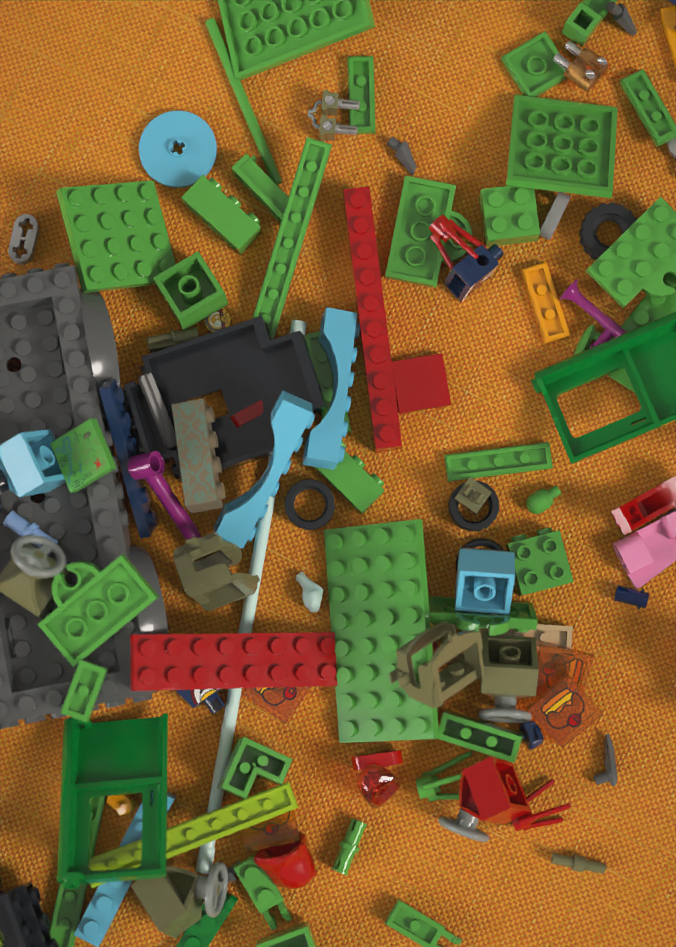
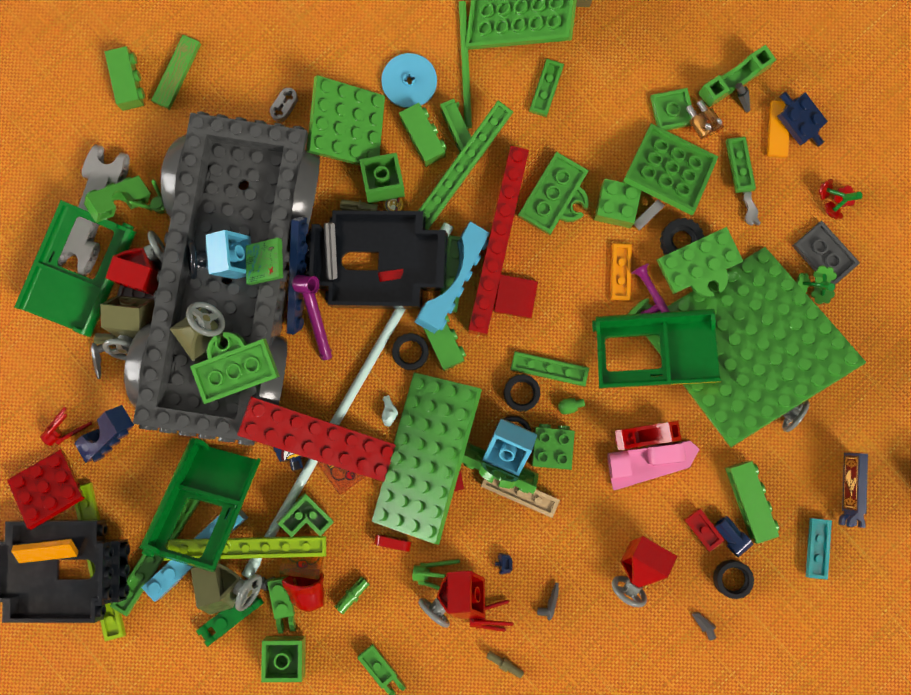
camera: 20 degrees right, 0 degrees up
light blue pin [3,511,58,555] -> none
bright green plate [61,659,108,722] -> none
light orange piece [106,794,135,816] -> none
dark tan brick [172,398,226,513] -> none
olive animal [173,532,260,611] -> none
medium azure arch [214,390,315,549] -> none
piece [308,90,360,142] -> none
clear red piece [357,765,402,808] -> none
dark grey bar [387,136,417,175] -> none
olive animal [389,621,485,708] -> none
red plant [429,214,487,270] -> none
bright green brick [437,710,524,763] -> none
dark blue torso [443,244,504,302] -> none
olive tile [454,477,492,515] -> none
olive piece [478,634,539,723] -> none
clear orange tile [527,673,603,748] -> none
clear orange tile [536,641,594,706] -> none
clear blue pin [614,585,649,610] -> none

